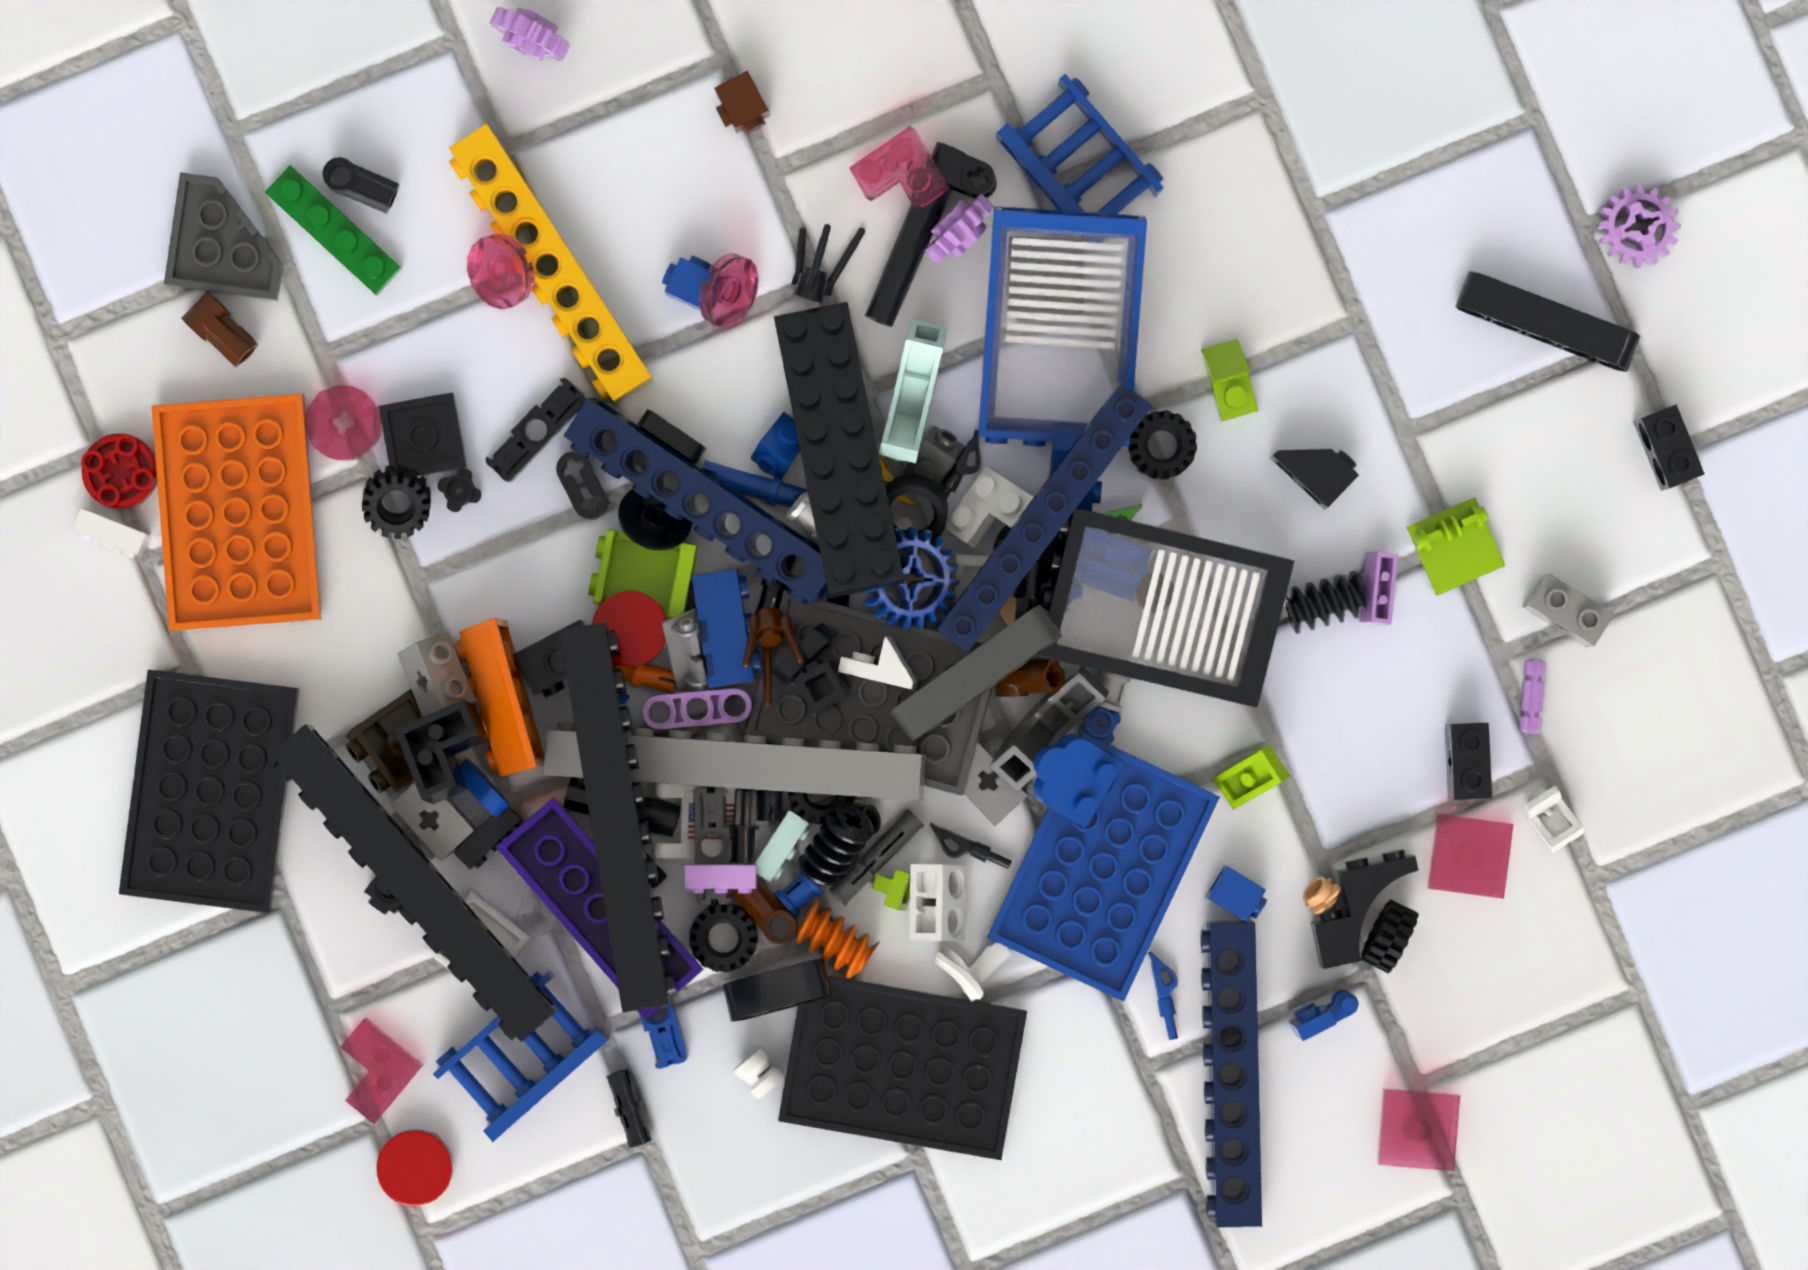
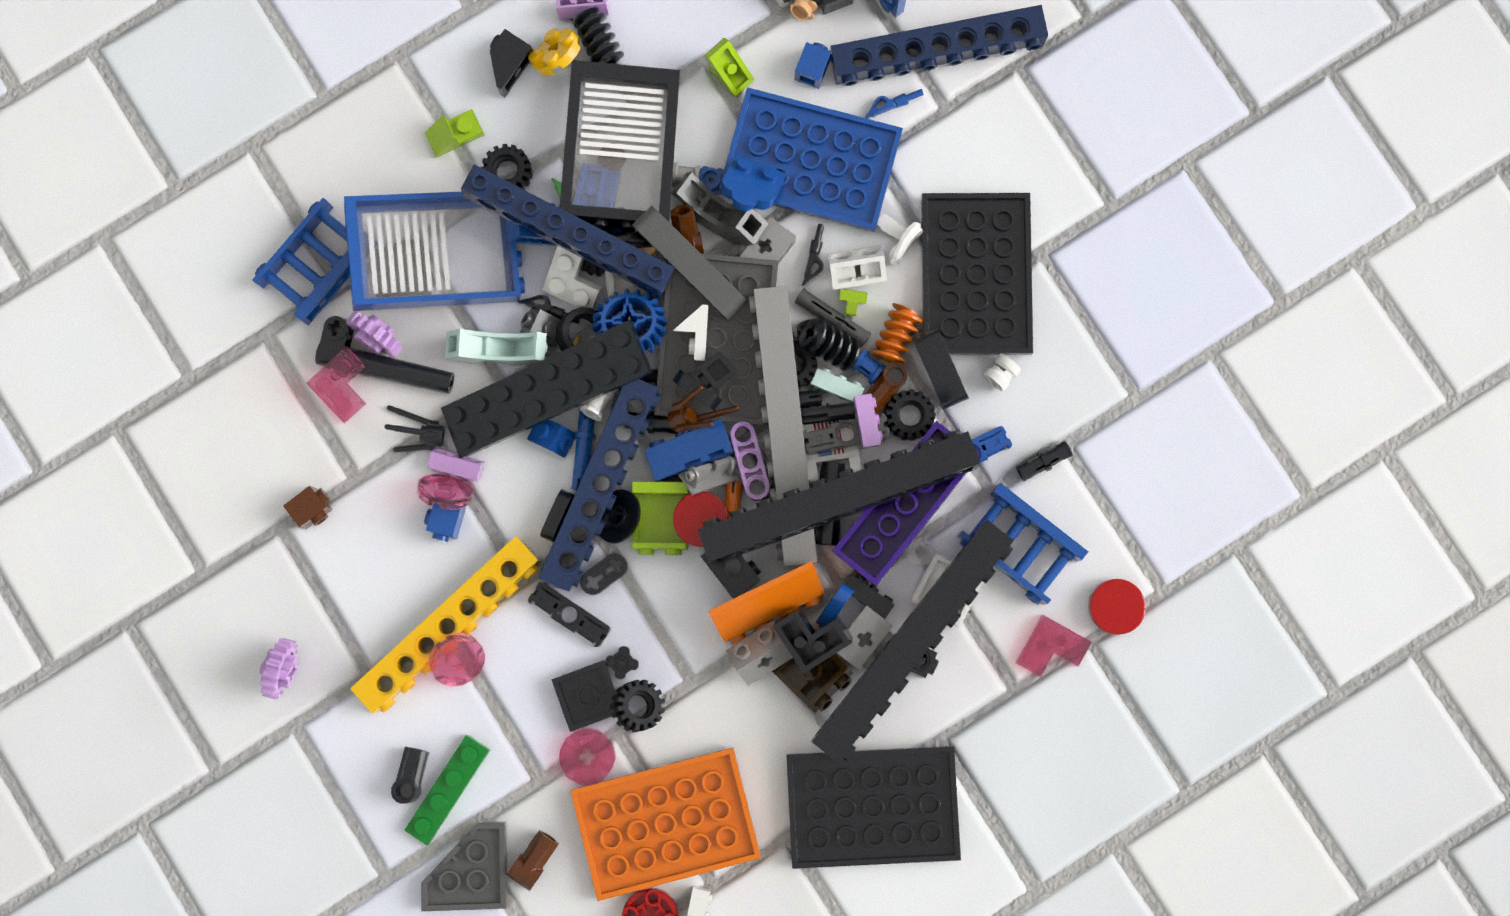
camera: 90 degrees left, 5 degrees down
none -> lavender piece [428,448,485,482]
none -> yellow plate [528,28,580,76]

